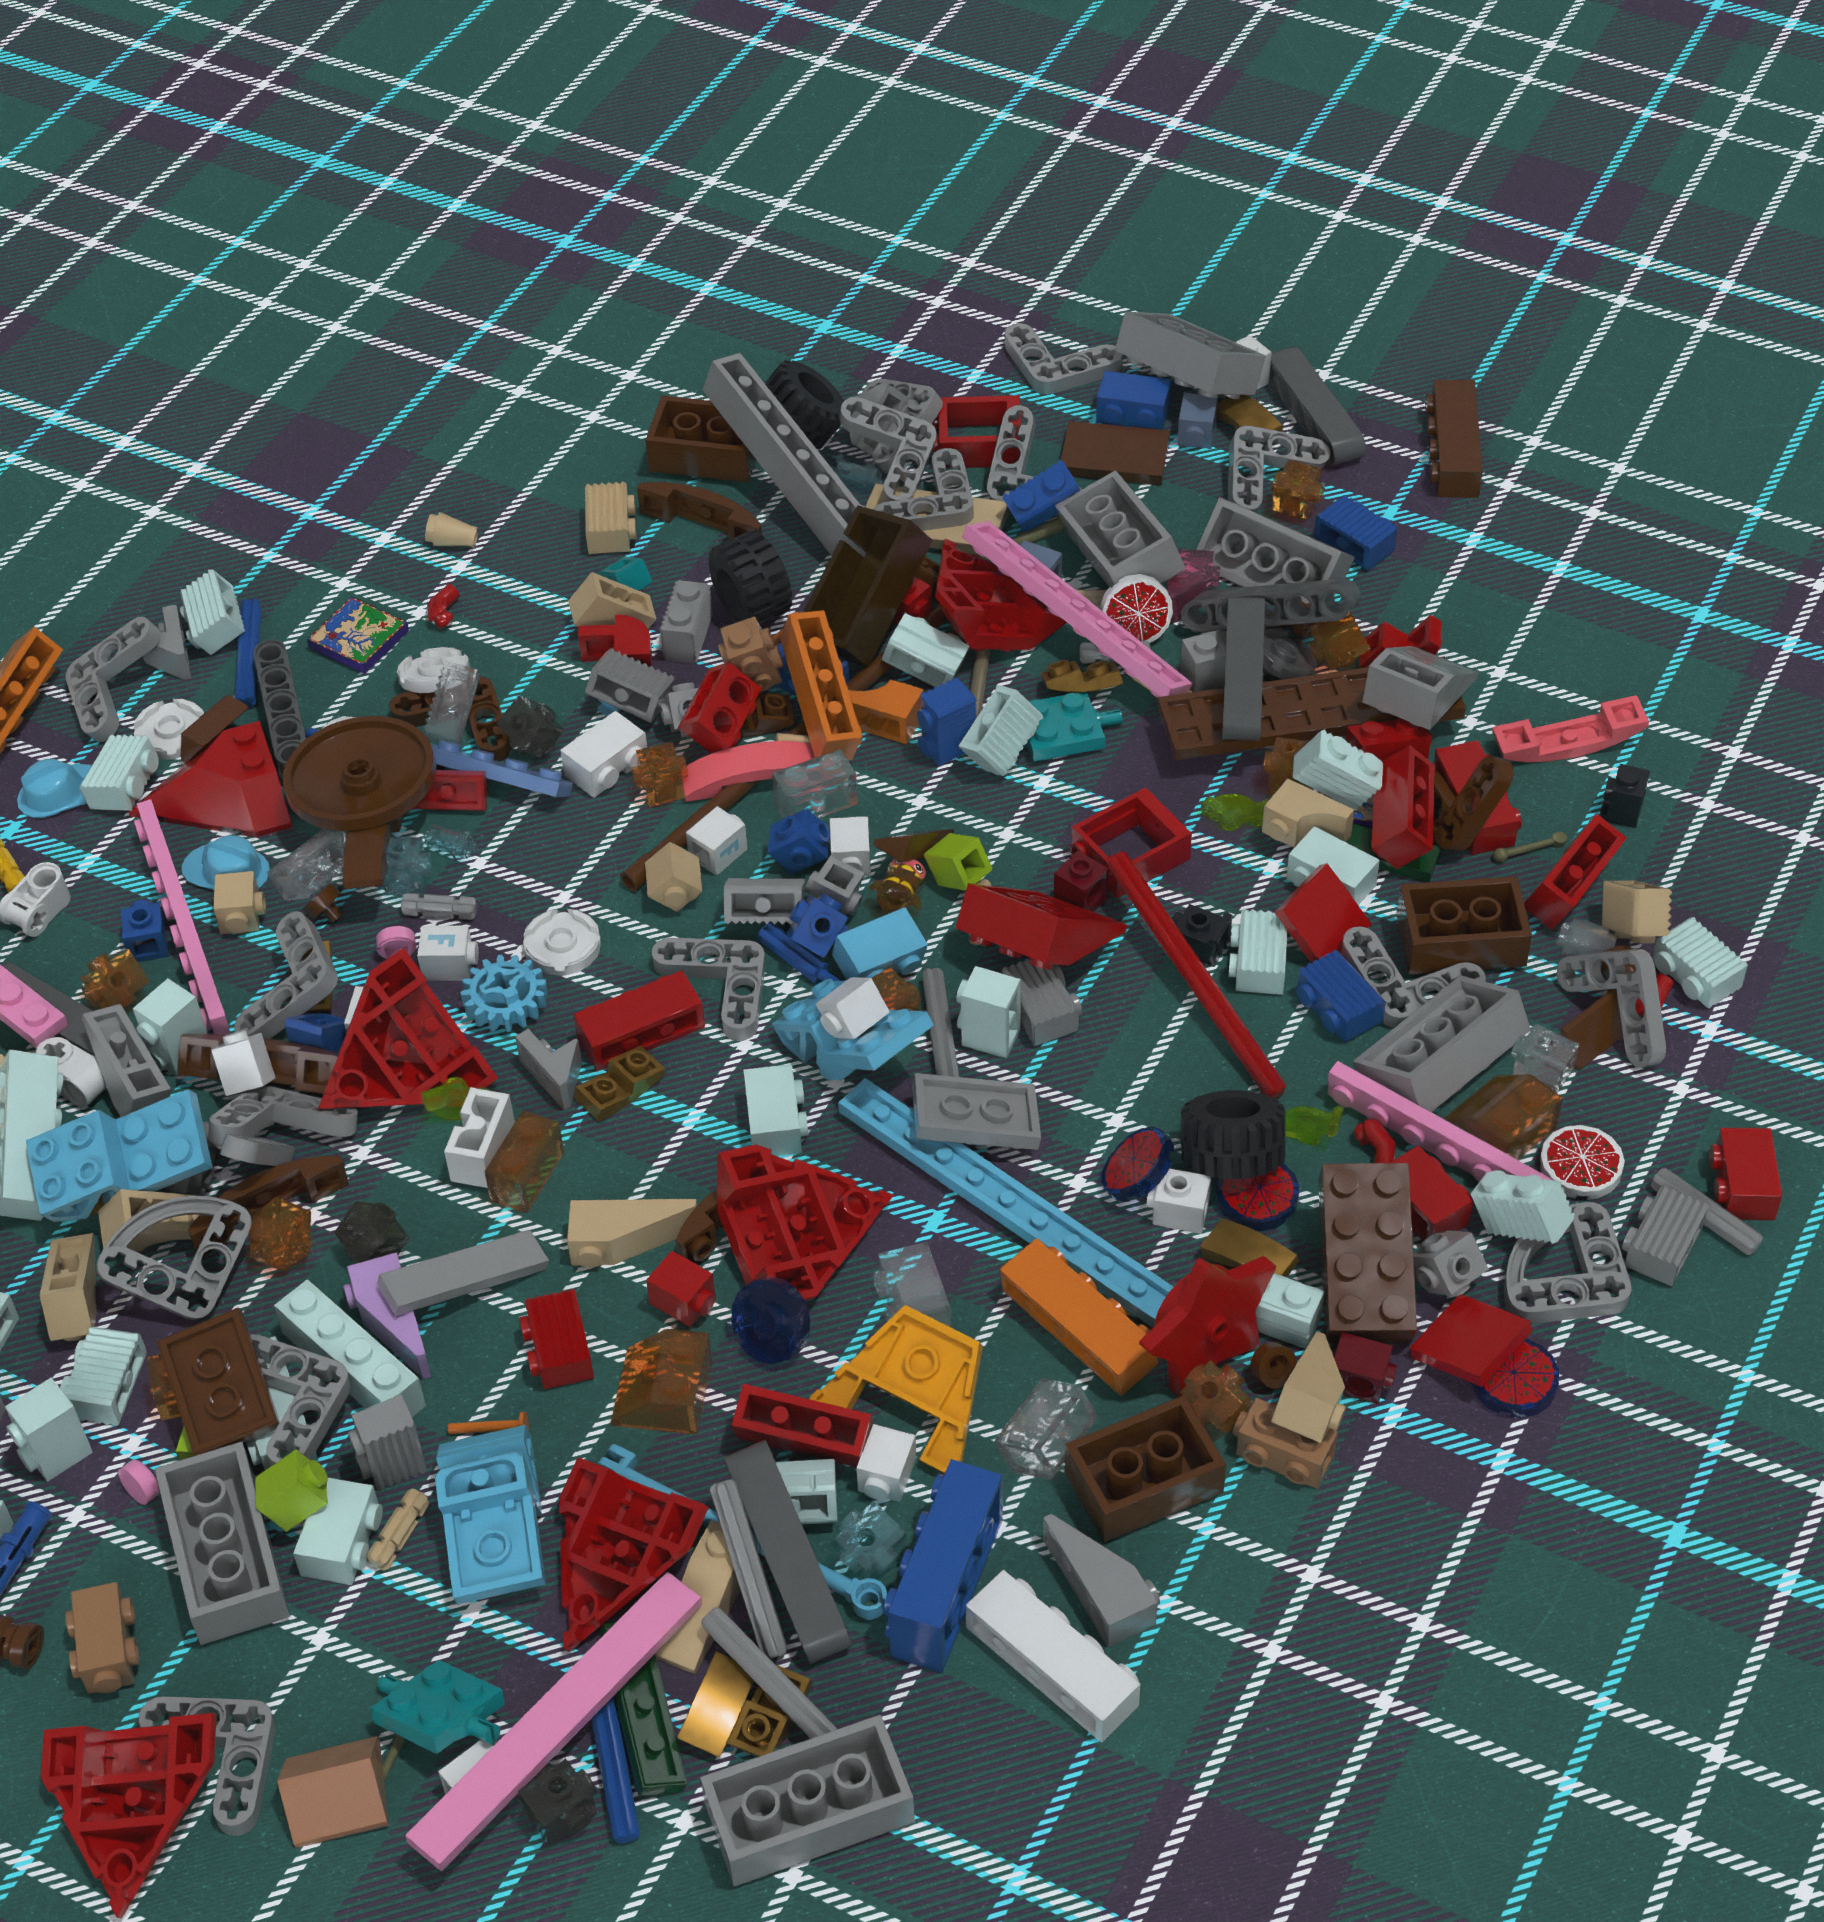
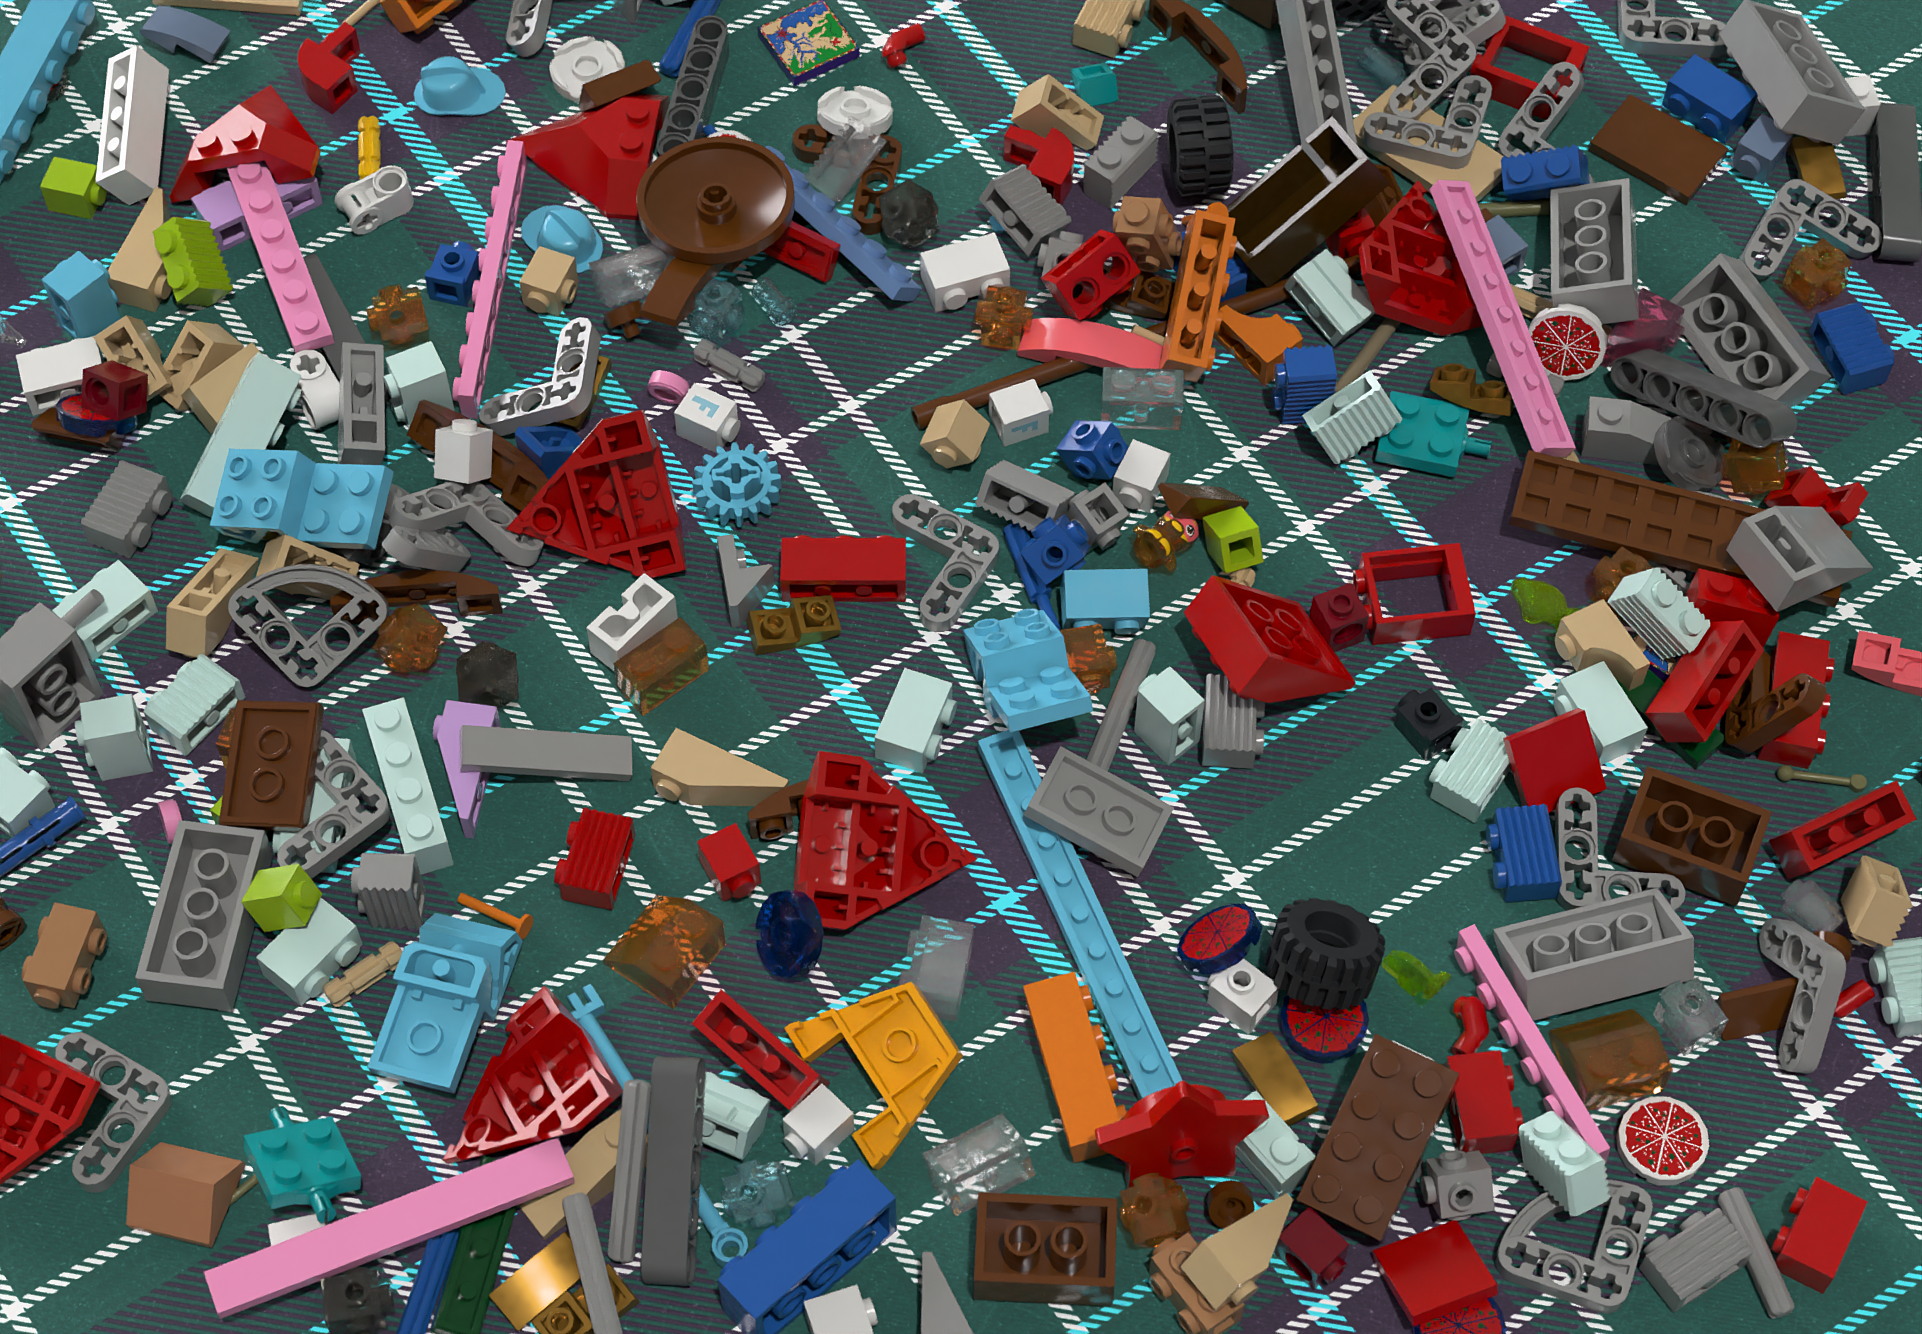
camera: 25 degrees right, 10 degrees up
light aqua brick [79,734,159,811] -> none
clear neon green piece [422,1077,490,1121] -> none
white tile [523,909,601,976] -> none
white brick [816,977,890,1039] -> none
red axle [1108,851,1286,1099] -> none
dark grey beam [1222,597,1265,741] -> none

